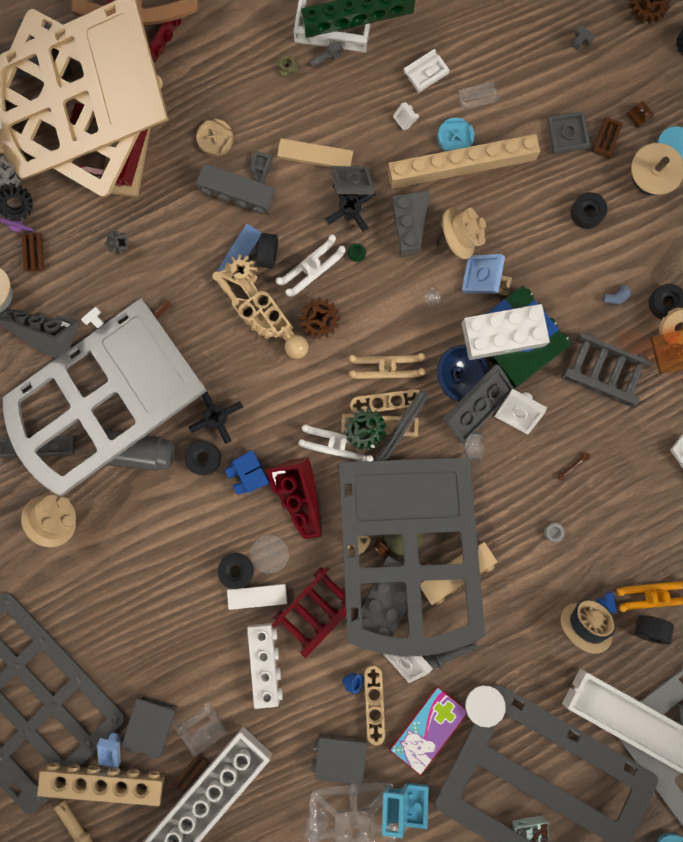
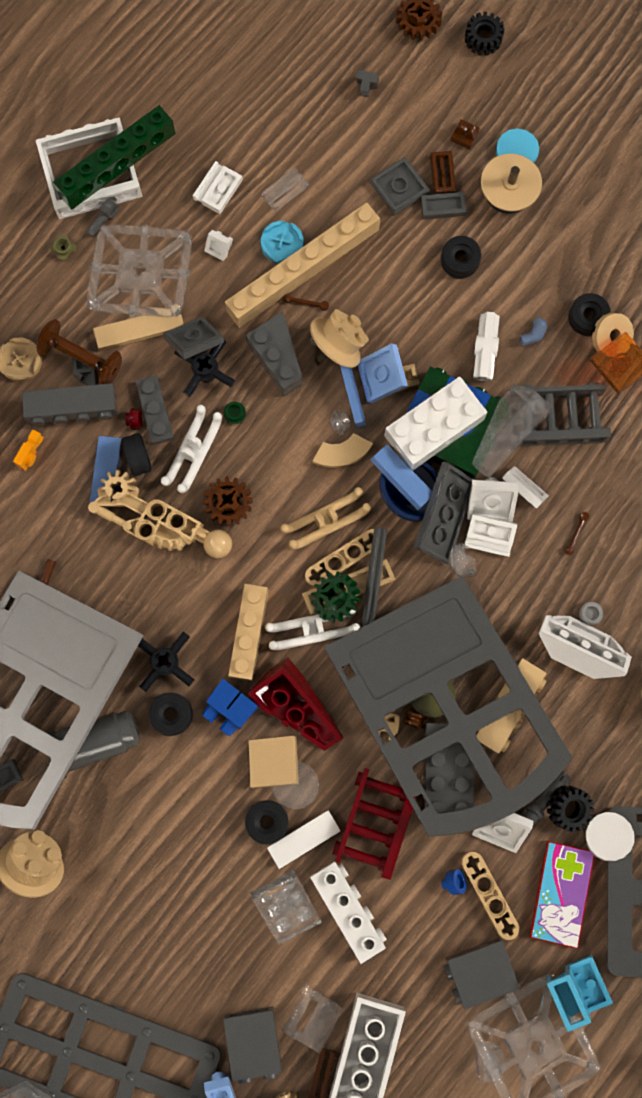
camera: 30 degrees left, 5 degrees down
none -> light orange plate [13,430,44,471]
none -> reddish brown hose [36,319,122,385]
none -> clear plate [87,224,192,317]
none -> dark red plate [125,408,142,430]
none -> dark grey plate [136,375,174,445]
none -> tan brick [228,584,269,682]
none -> tan tile [249,736,299,789]
none -> clear plate [250,870,322,945]
none -> reddish brown hinge [283,294,329,311]
none -> tan tile [312,433,373,468]
none -> medium blue tile [340,365,367,429]
none -> medium blue tile [370,444,432,510]
none -> dark grey tile [420,192,467,219]
none -> white plate [464,513,517,557]
none -> clear wedge [471,384,553,479]
none -> white piece [473,312,500,382]
none -> white plate [502,466,549,508]
none -> white wedge [539,615,632,679]
none -> black tyre [547,785,594,832]

